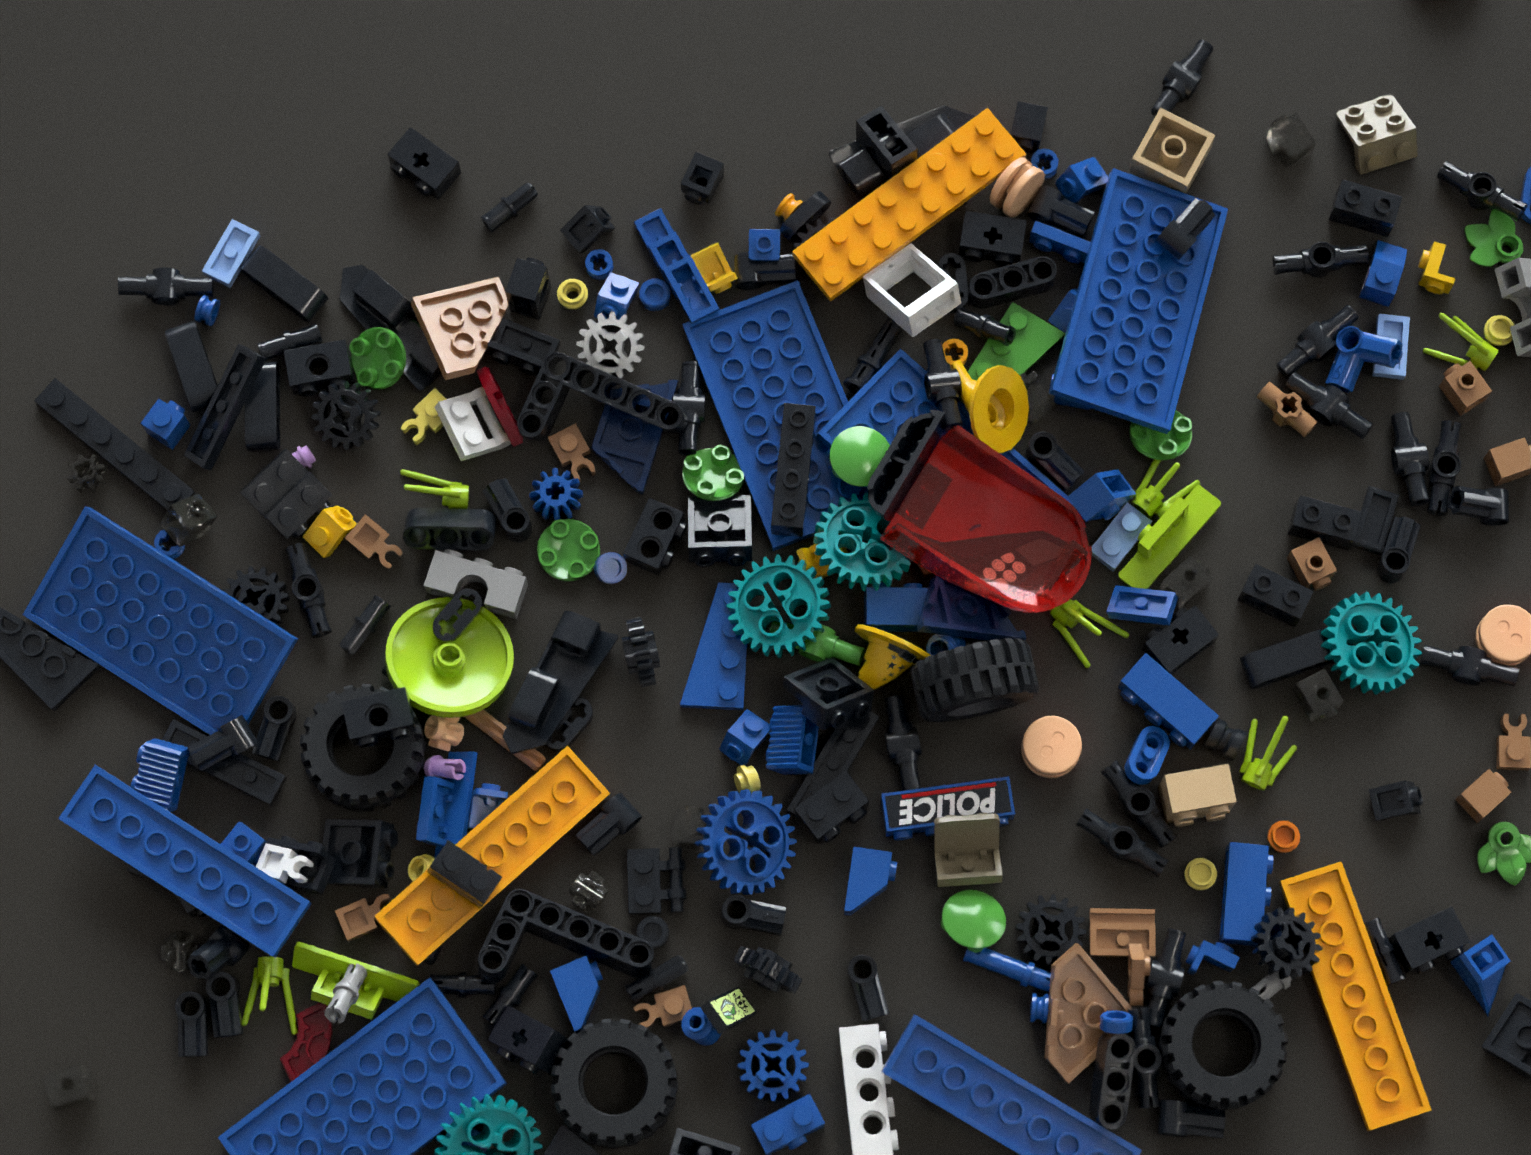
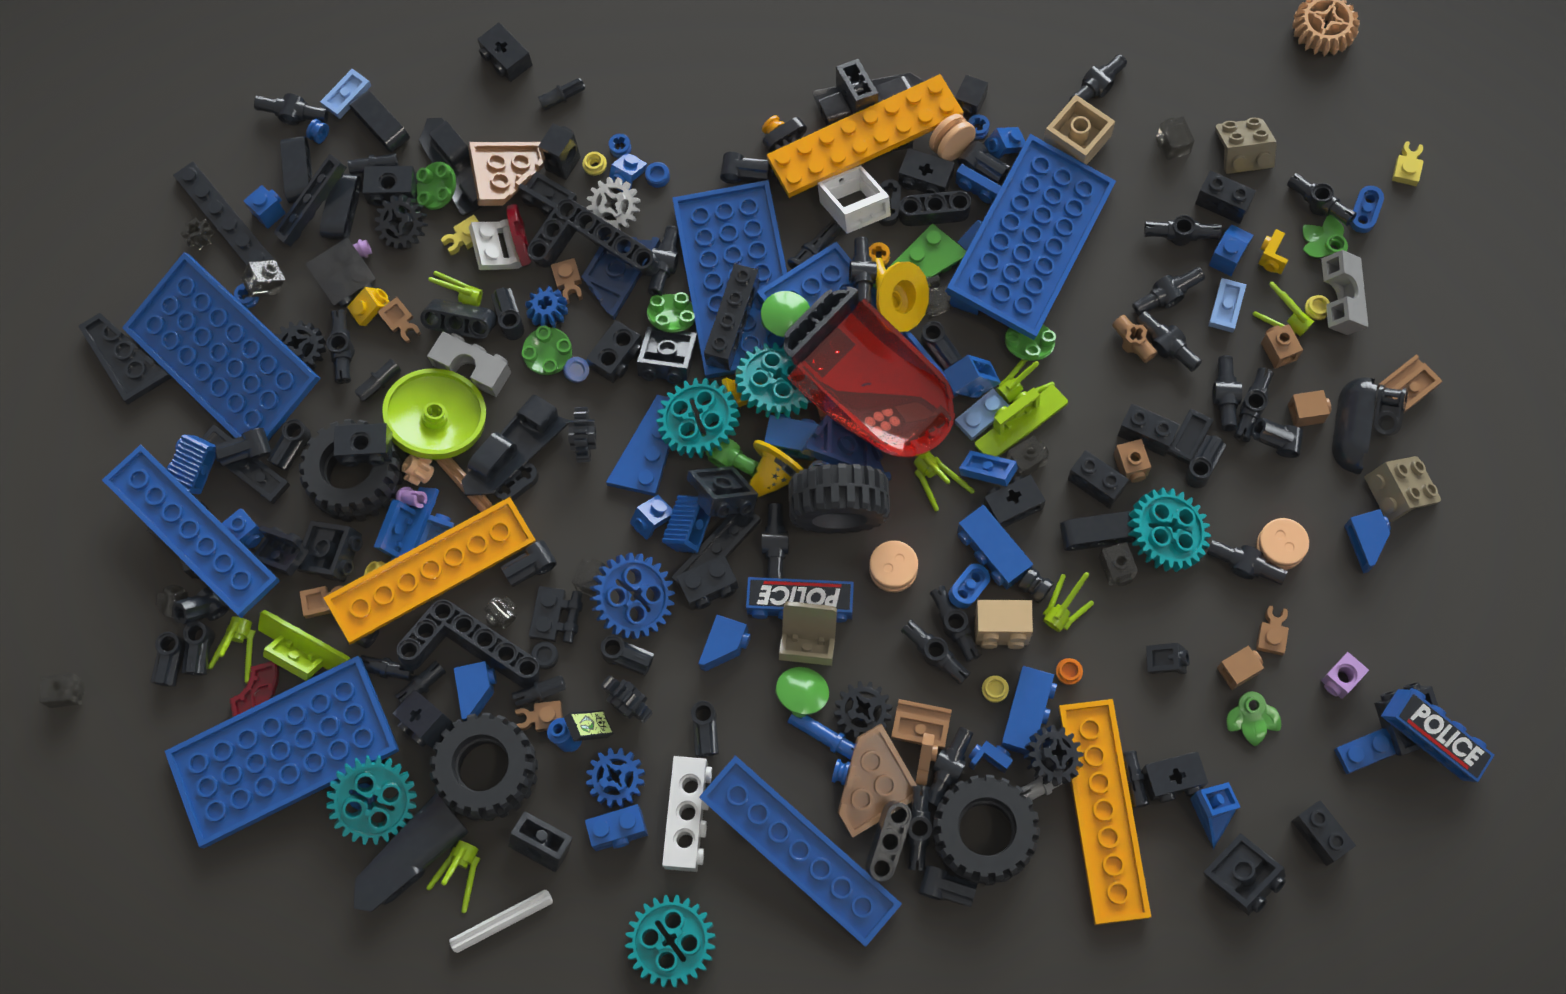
camera: 15 degrees right, 5 degrees down
white plate [256,843,314,884] -> none
light grey pin [325,963,367,1023] -> none
black brick [427,840,502,909] -> none
black beam [433,588,483,642] -> none
black bracket [560,205,615,253] -> none
blue slope [634,208,719,324] -> none
black brick [681,152,724,205] -> none
yellow bracket [691,243,737,294] -> none
light yellow plate [734,765,761,794] -> none
blue bracket [749,229,780,261] -> none
black pin [954,307,1016,346] -> none
blue tile [1100,1010,1133,1034] -> none
black piece [1156,198,1215,260] -> none
blue piece [1325,326,1403,393] -> none

